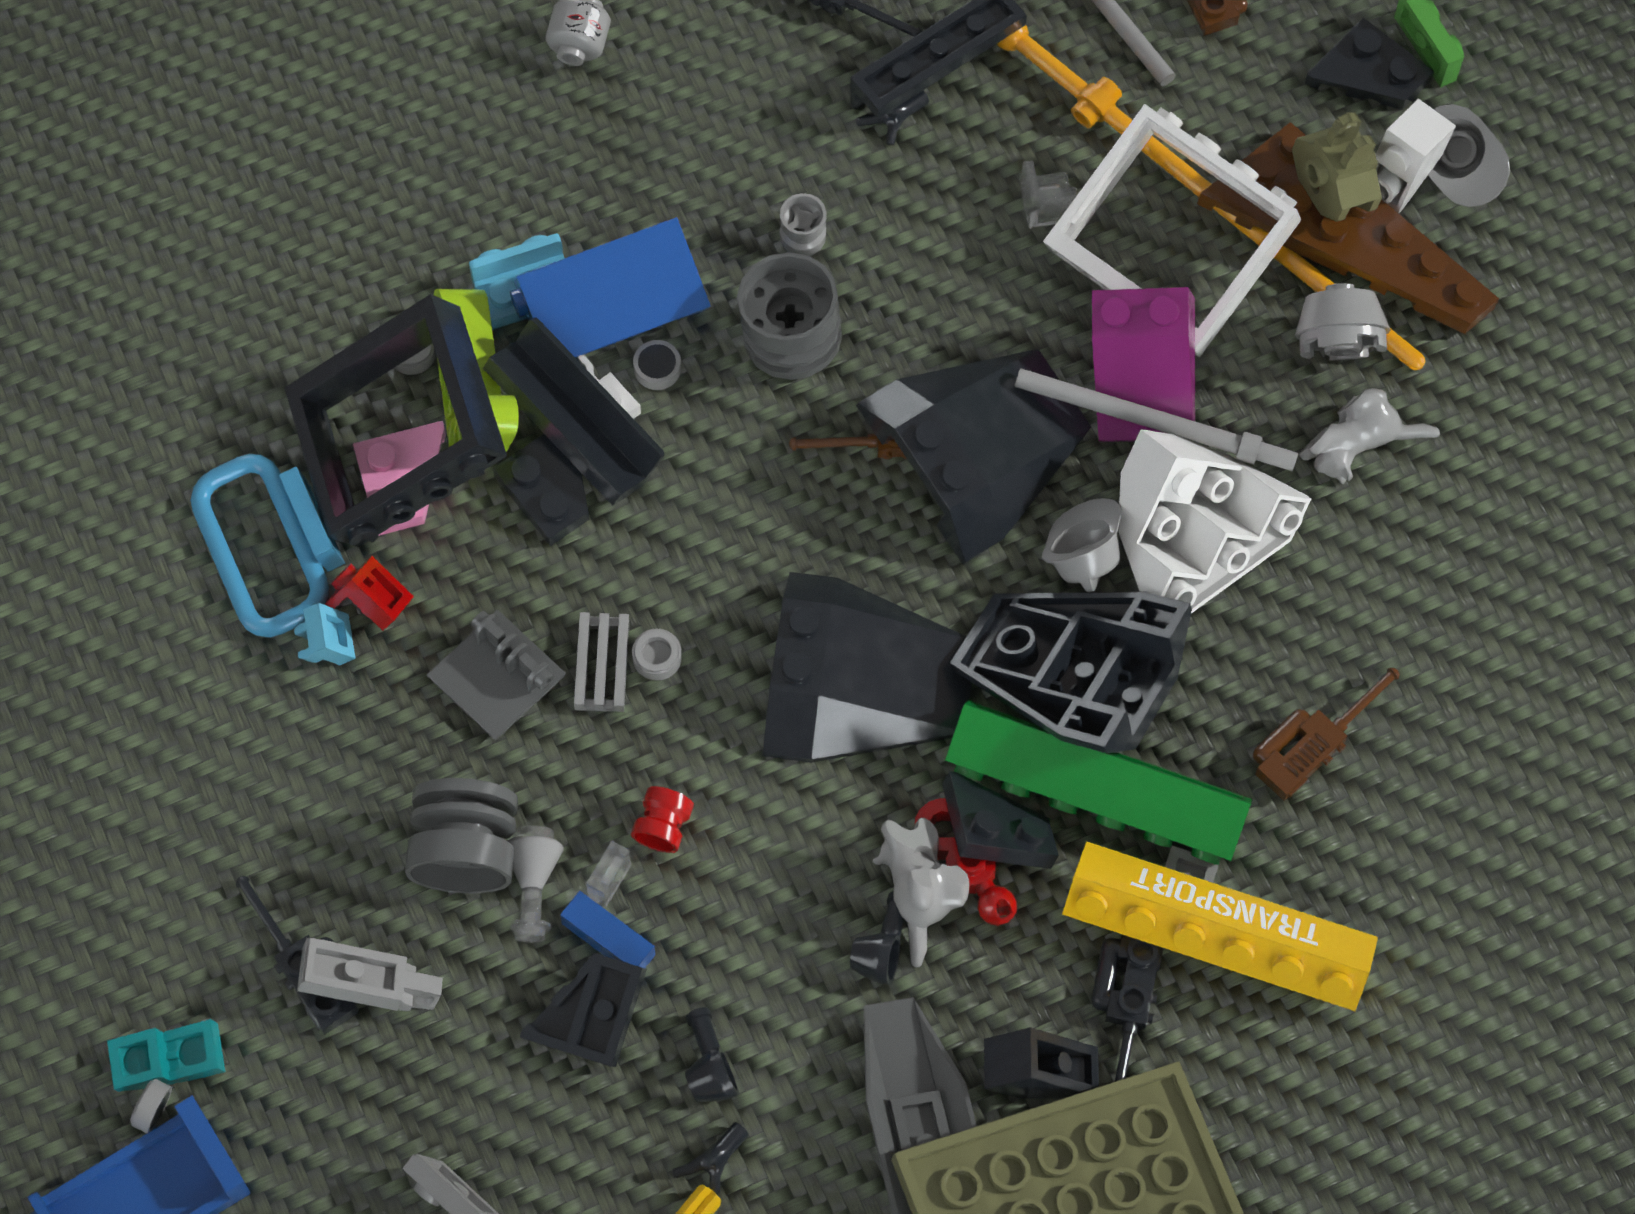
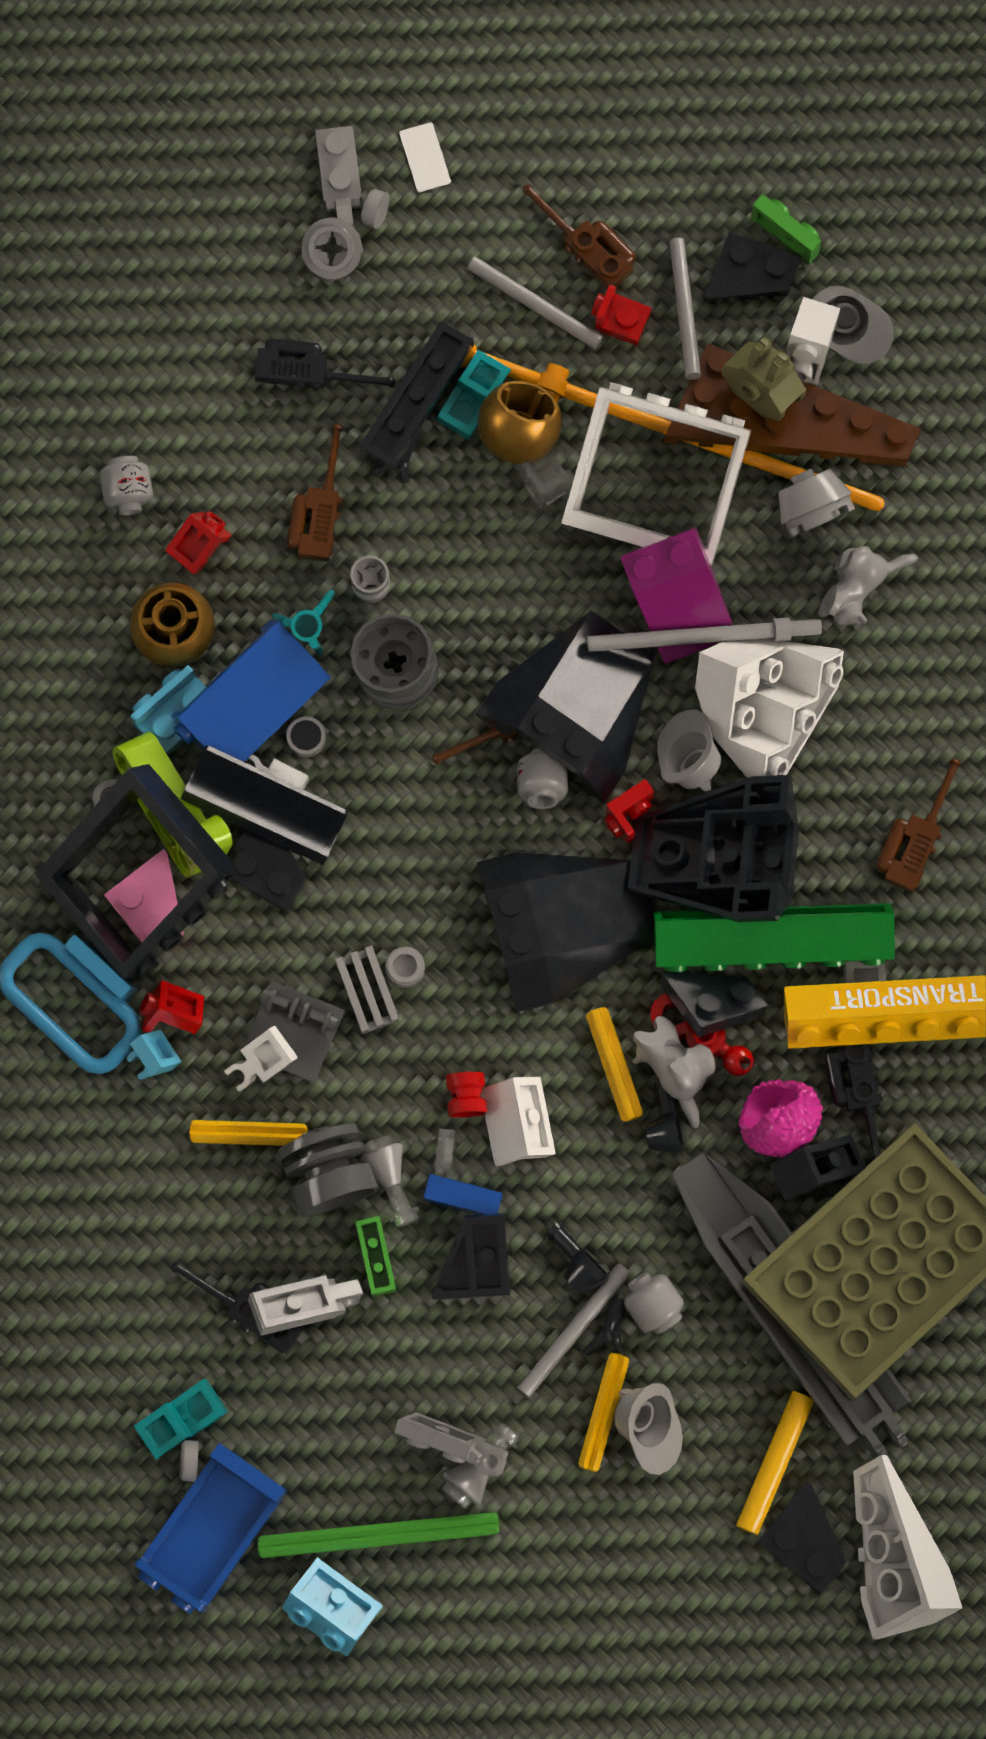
camera: 20 degrees left, 10 degrees up
none -> pearl gold wheel [130,582,215,668]
none -> red bracket [164,511,232,574]
none -> yellow axle [189,1120,308,1146]
none -> white plate [224,1026,298,1092]
none -> teal plant [271,590,335,655]
none -> reddish brown piece [287,424,343,562]
none -> bright green piece [355,1216,397,1297]
none -> teal slope [436,349,511,440]
none -> pearl gold wheel [477,381,562,464]
none -> white panel [481,1077,556,1166]
none -> light grey head [517,748,568,809]
none -> light grey bar [517,1263,631,1398]
none -> yellow axle [586,1007,643,1122]
none -> red bracket [591,285,652,346]
none -> red bracket [604,779,654,844]
none -> light grey head [624,1272,684,1334]
none -> light grey bar [669,238,701,380]
none -> dark pink hair [739,1079,823,1158]

